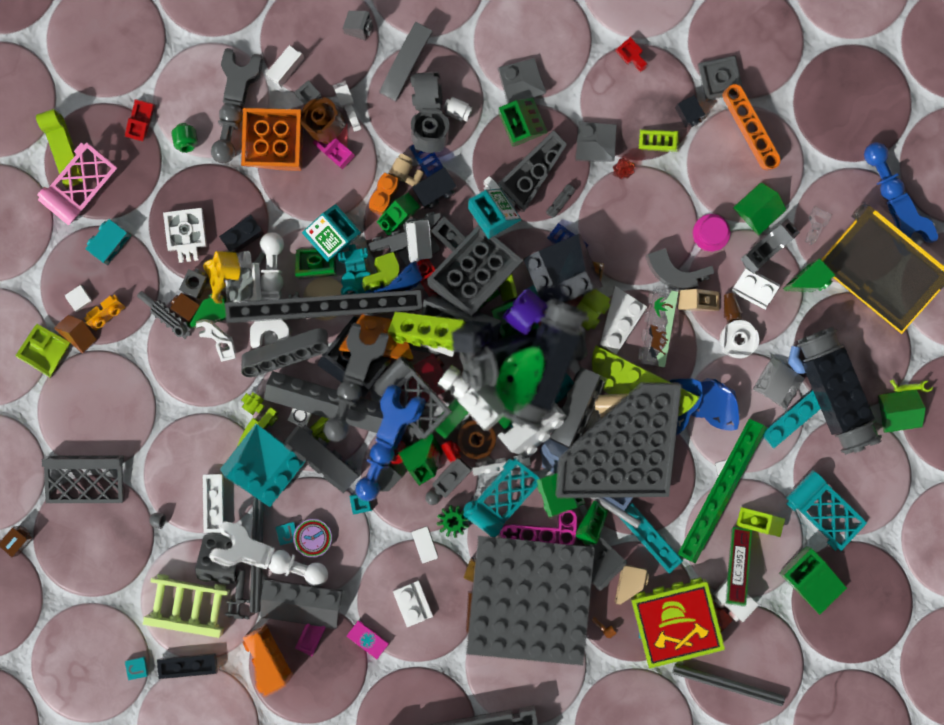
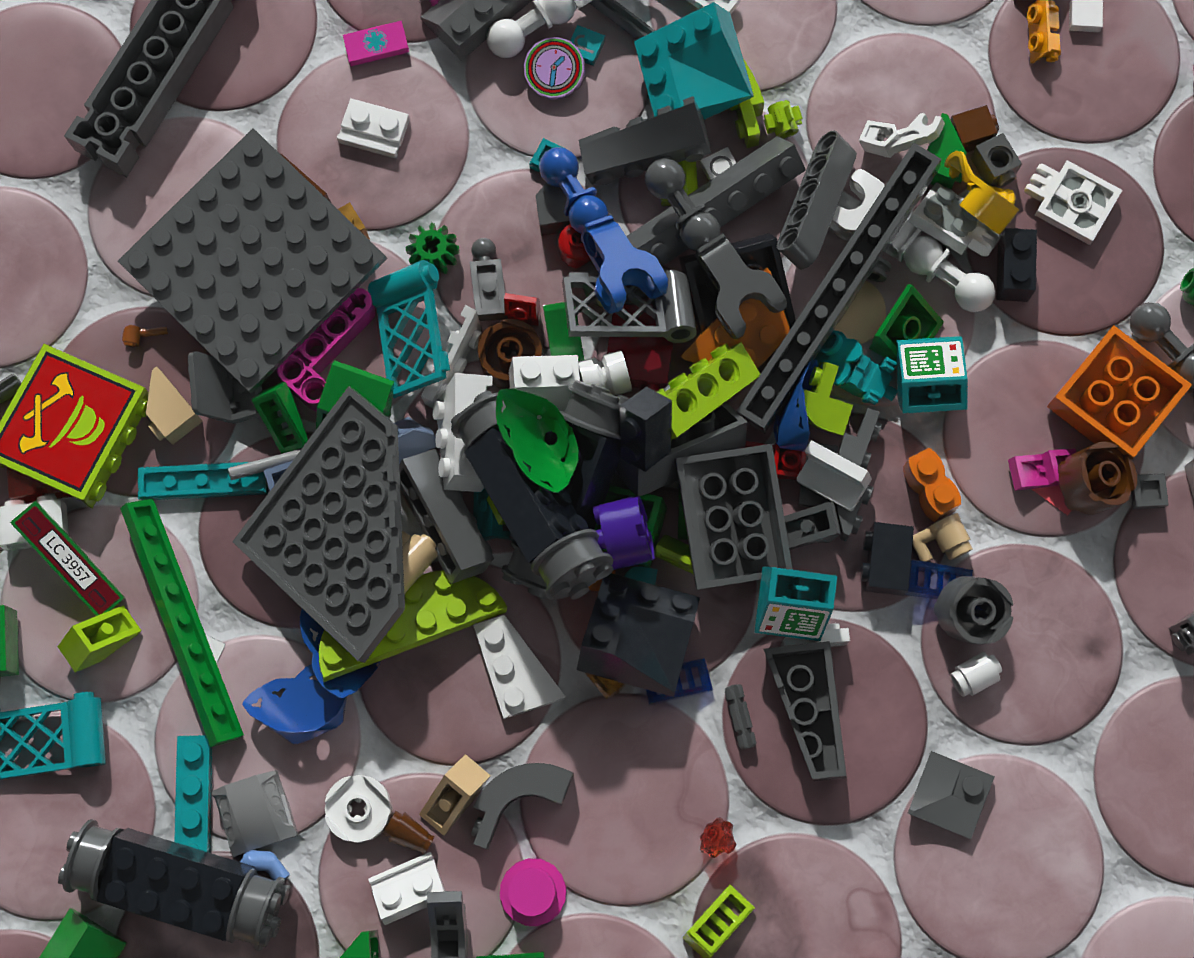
camera: 135 degrees right, 10 degrees down
teal brick [85,219,132,265] -> none
dark grey piece [137,291,192,339] -> none
white piece [333,81,361,132] -> none
green slope [376,193,421,236] -> none
dark grey slope [379,22,432,102] -> none
green slope [398,434,443,486] -> none
dark grey brick [411,71,443,112] -> none
white sticker [412,527,438,563] -> none
green slope [498,98,548,147] -> none
dark grey plate [575,122,616,162] -> none
lime brick [576,290,611,331] -> none
brick [638,288,678,368] -> none

